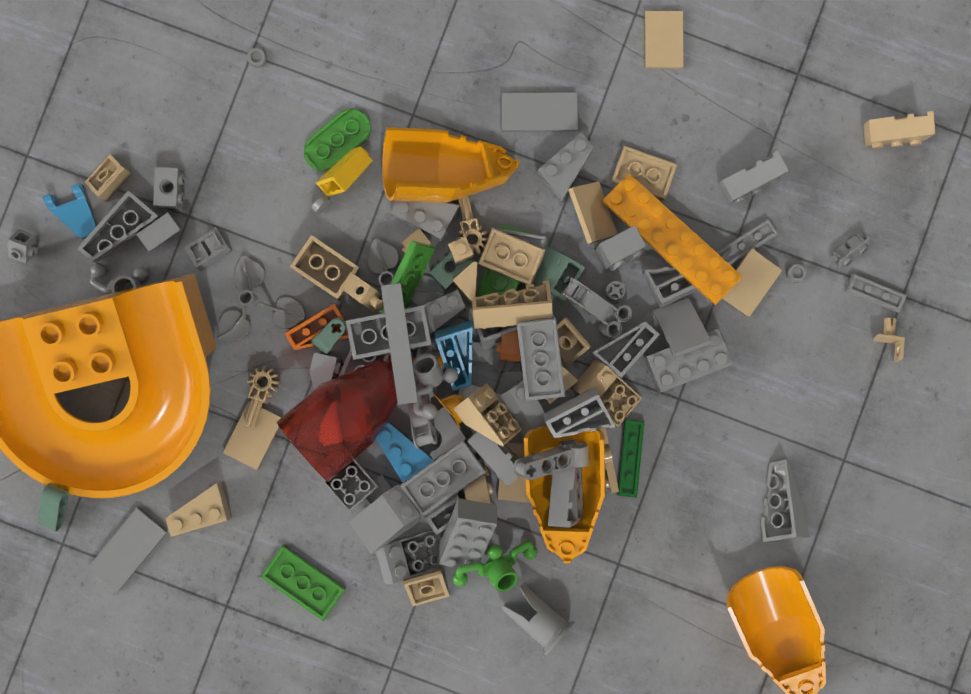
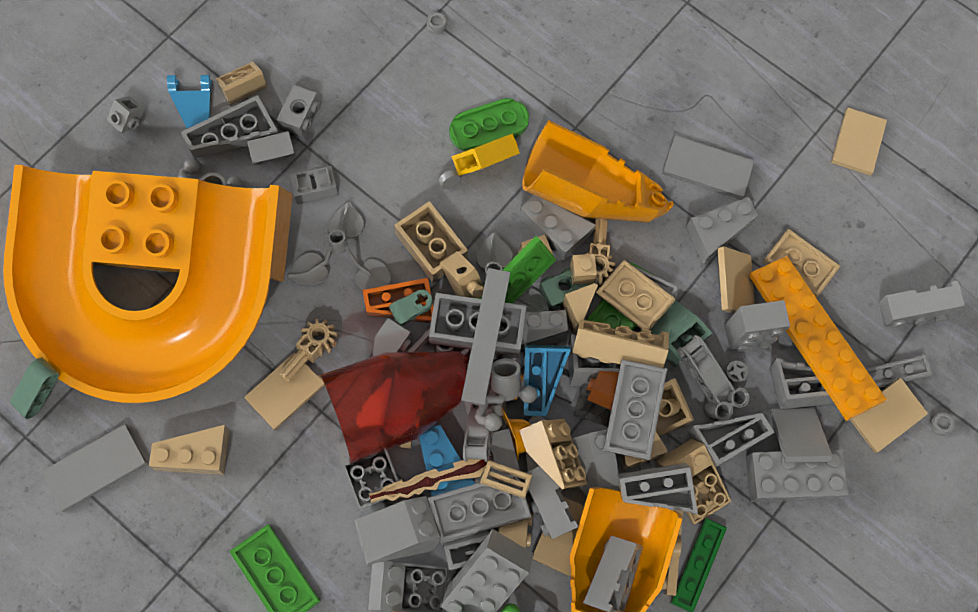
camera: 10 degrees right, 15 degrees down
light grey piece [513,439,590,480] -> none
none -> tan sword [369,454,491,503]
none -> tan tile [480,460,533,499]

